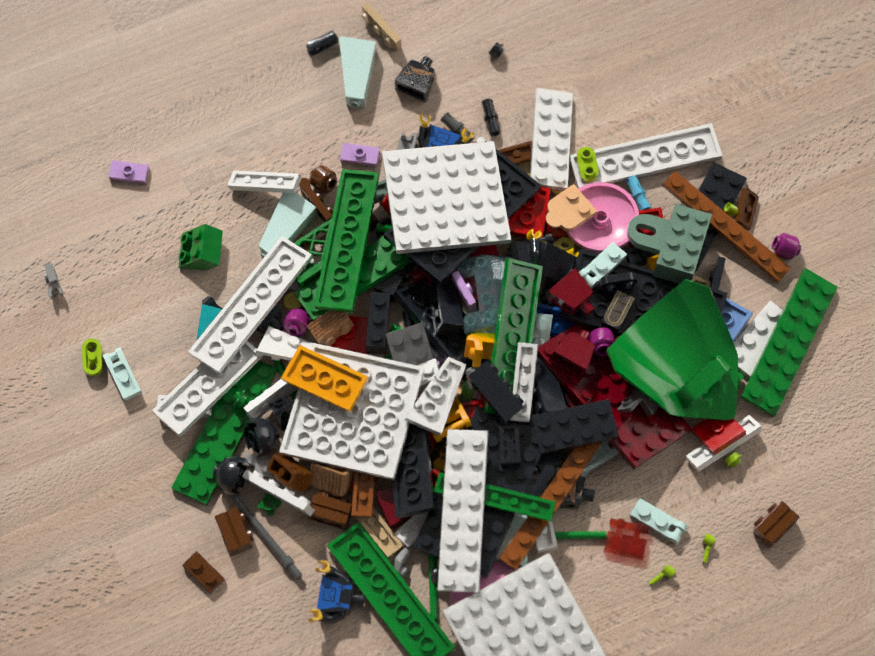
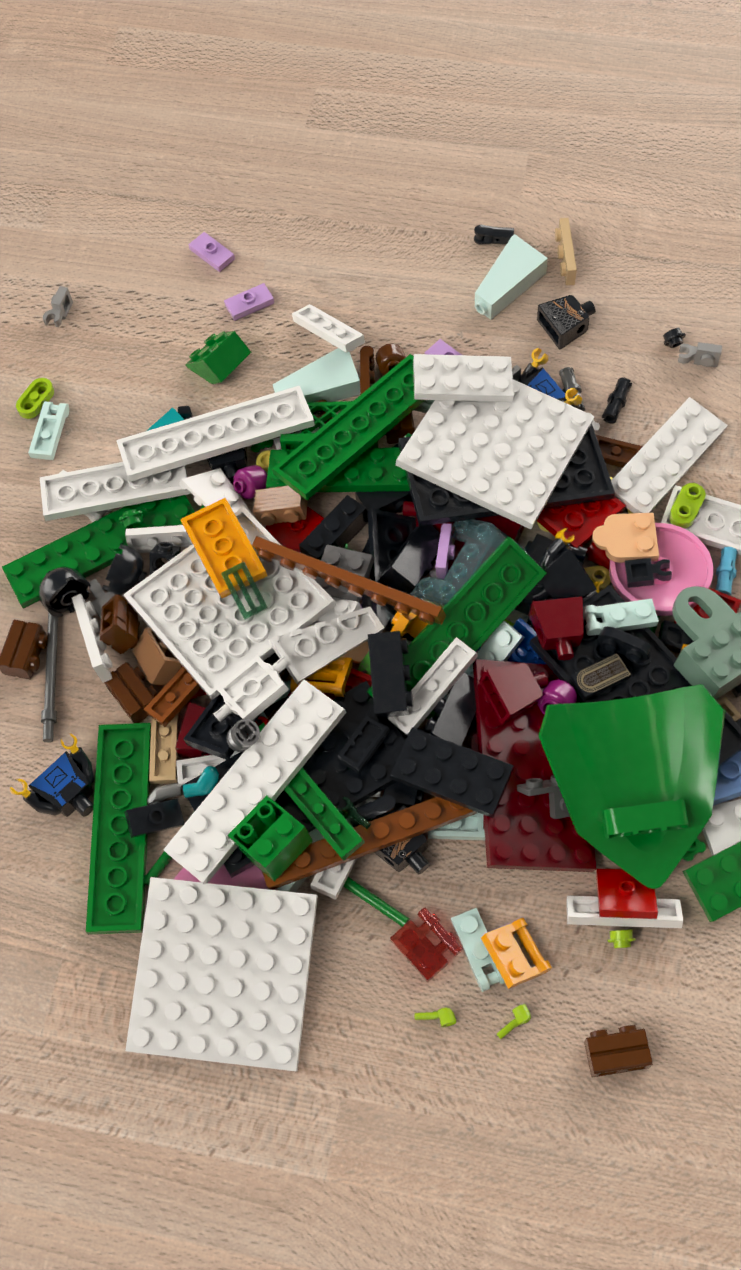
camera: 40 degrees right, 5 degrees down
green plate [258,493,282,516] -> none
none -> black plate [125,798,185,838]
none -> teal arm [183,766,219,798]
none -> white plate [213,655,291,722]
none -> clear green tile [221,562,268,620]
none -> lavender plate [224,283,274,321]
none -> flat silver wheel [226,719,260,752]
none -> green slope [227,795,313,882]
none -> dark orange plate [252,536,446,625]
none -> clear green hand [335,797,371,829]
none -> white plate [413,354,514,402]
none -> light orange plate [481,918,552,989]
none -> black plate [625,558,672,588]
none -> light grey plate [678,342,722,367]

